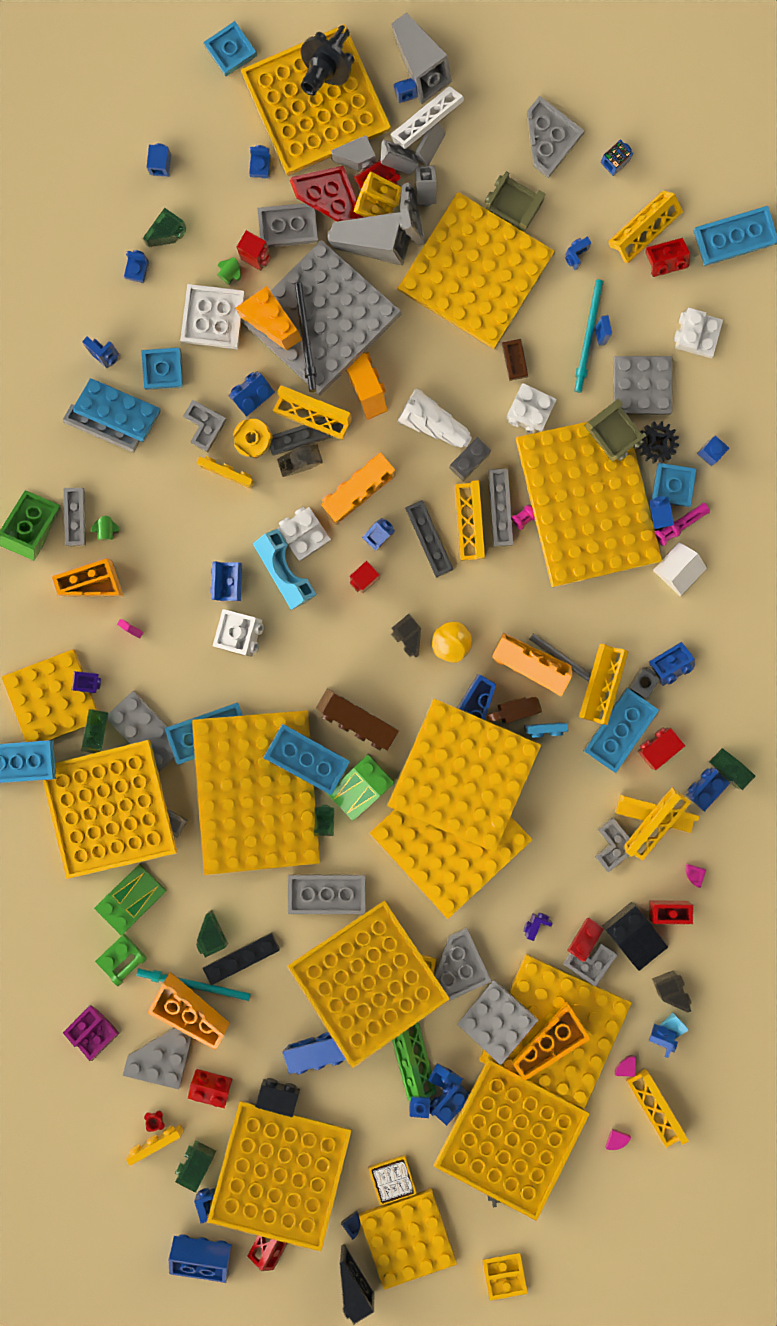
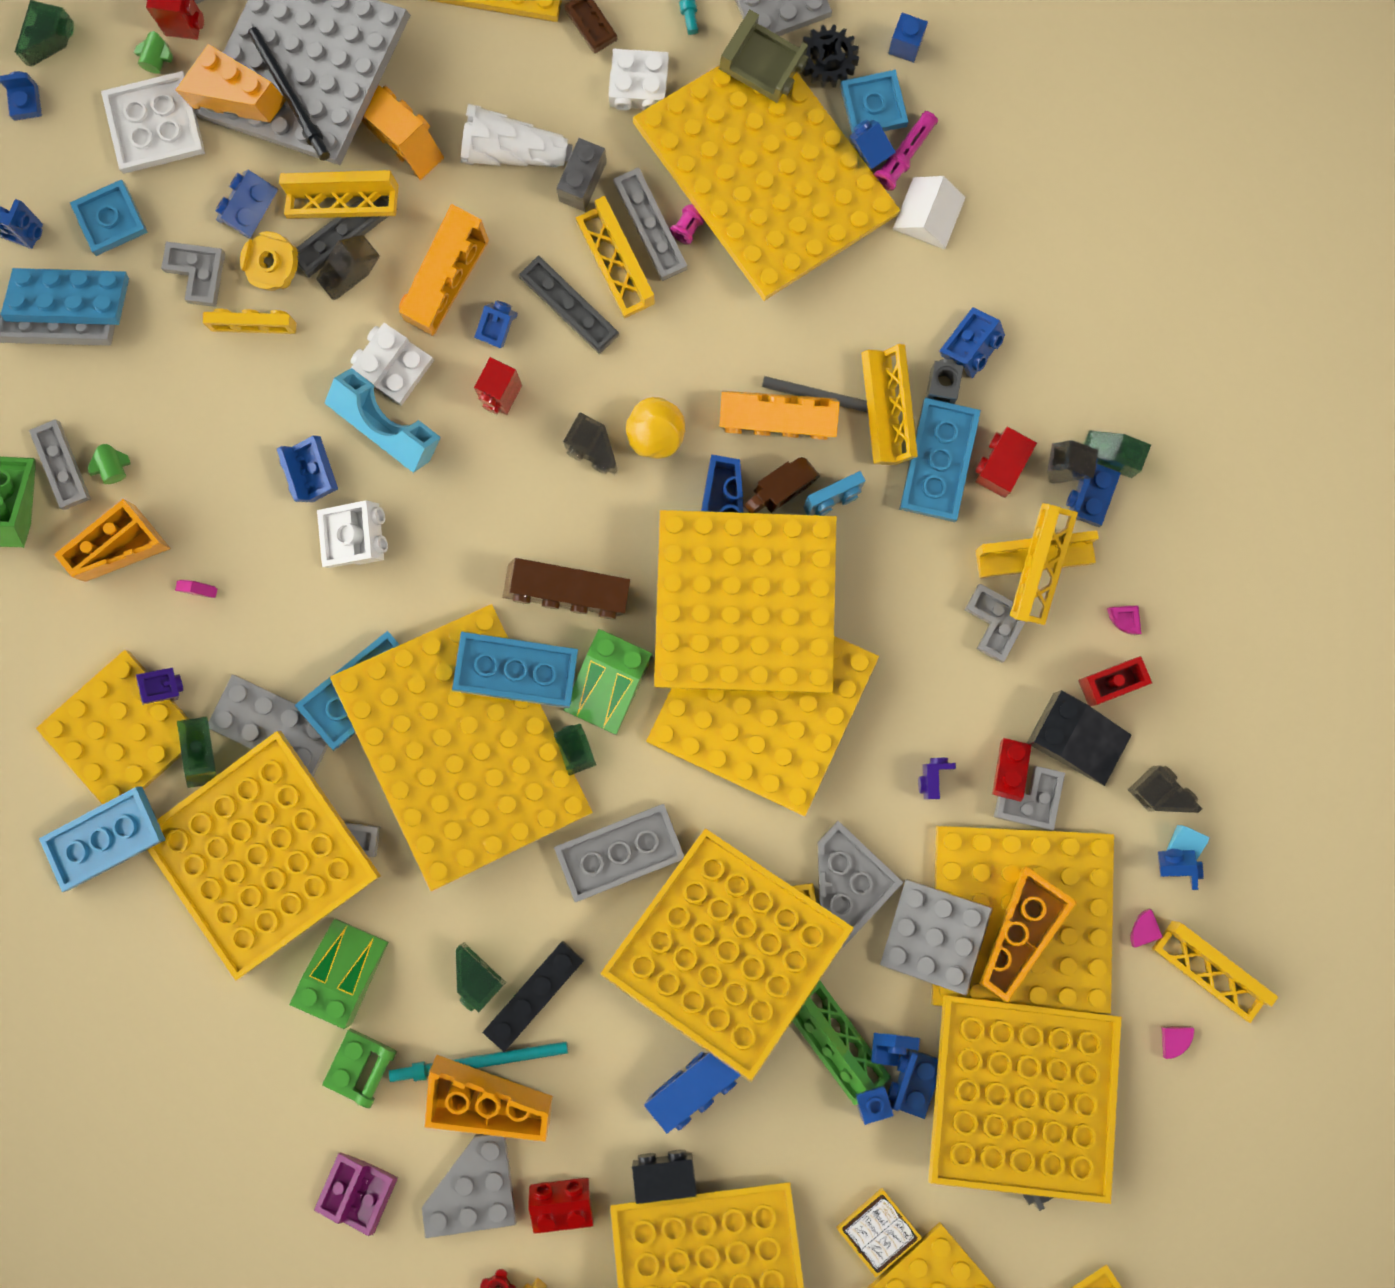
camera: 25 degrees left, 5 degrees down
none -> clear smoke slope [1047,440,1098,483]

